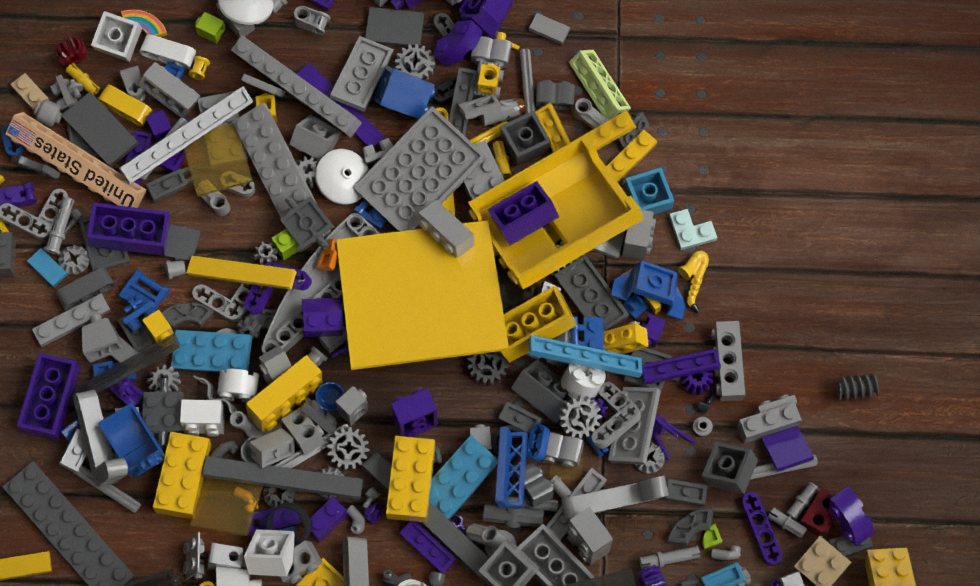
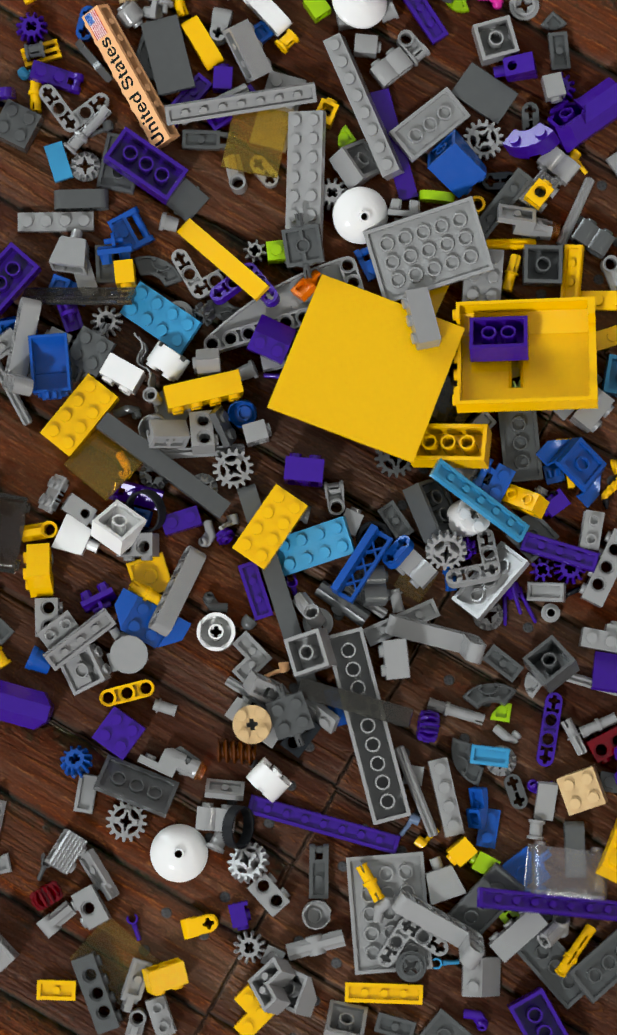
camera: 30 degrees right, 15 degrees up
light grey tile [241,74,286,97] -> none
none -> light grey piece [324,480,345,518]
none -> lime tile [338,125,357,149]
none -> light grey brick [353,33,381,59]
none -> light grey brick [369,46,414,89]
none -> lime beam [418,190,455,205]
none -> light grey tile [524,672,542,699]
none -> light grey tile [526,581,566,603]
none -> dark purple gear [529,558,554,582]
none -> light grey hinge [578,510,605,552]

